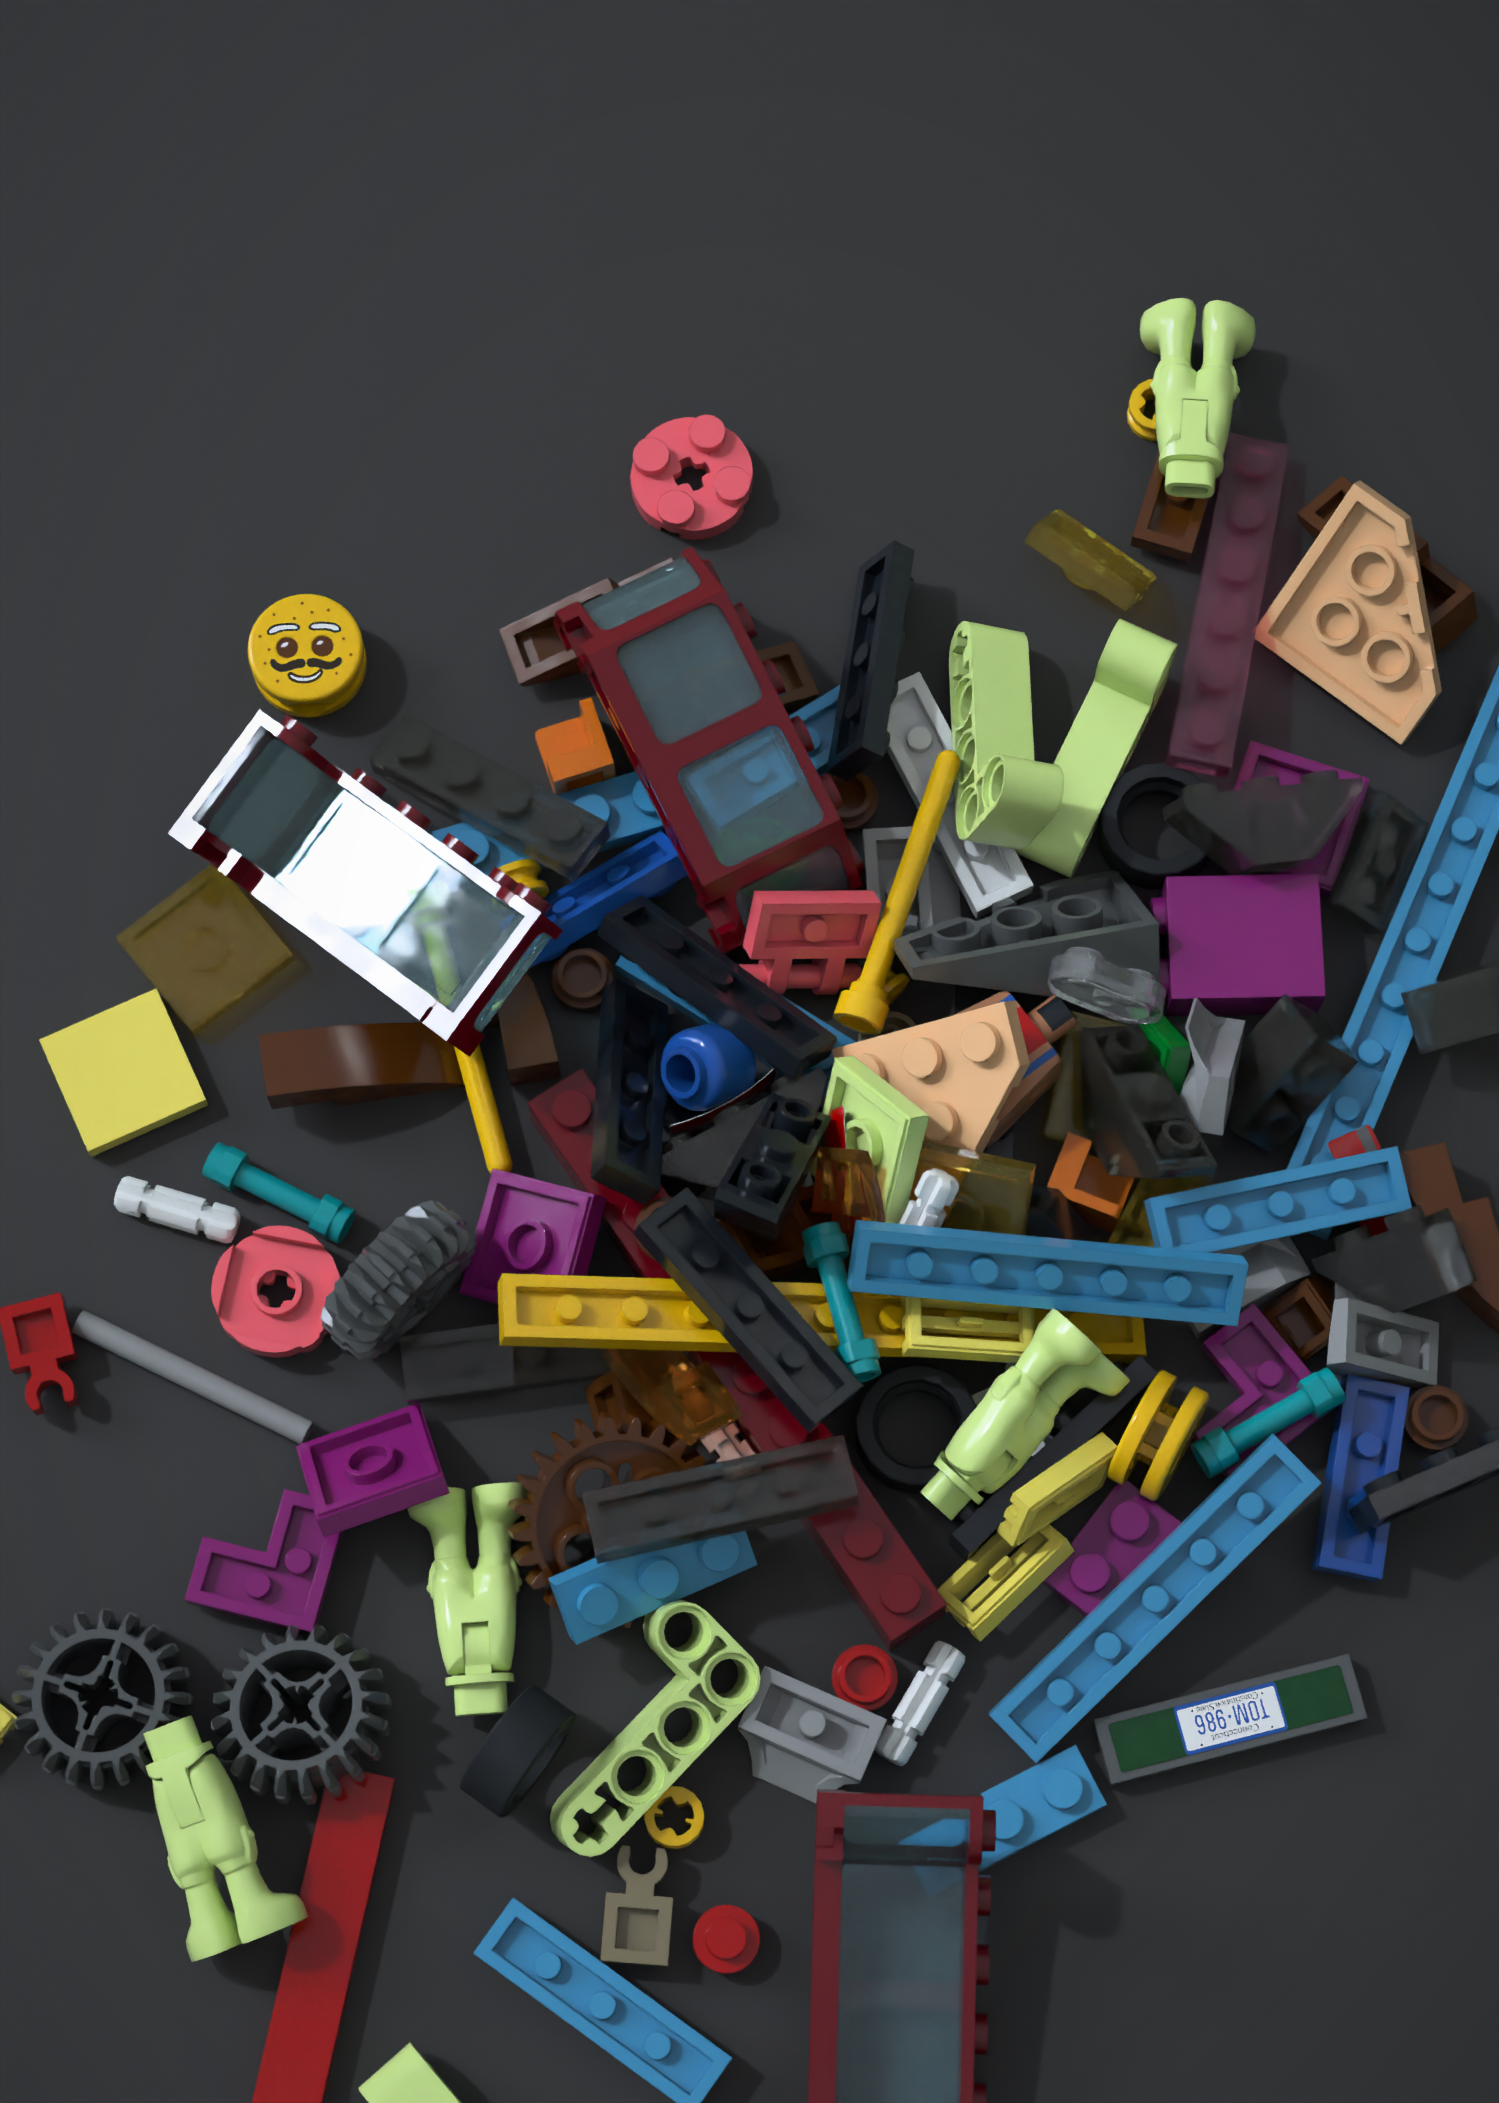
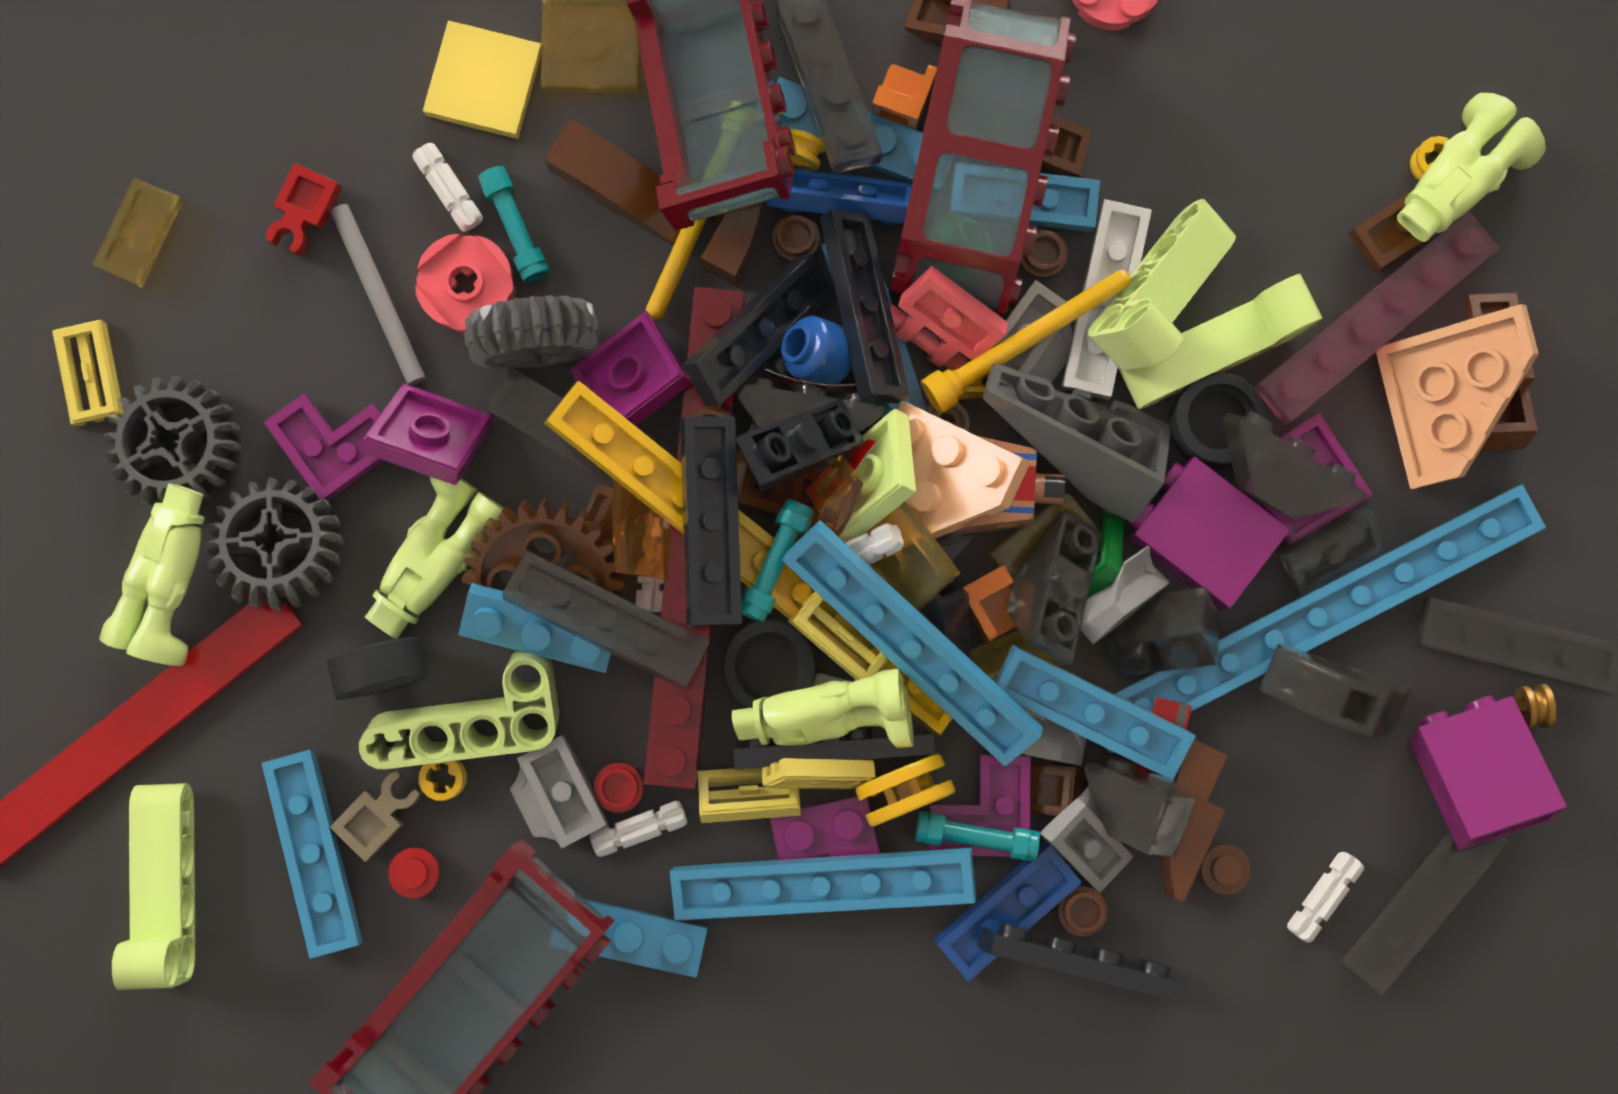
camera: 35 degrees right, 10 degrees up
black plate [826,540,915,781] -> none
clear yellow plate [1025,509,1157,612] -> none
clear plate [1047,947,1166,1024] -> none
tile [1092,1654,1368,1786] -> none

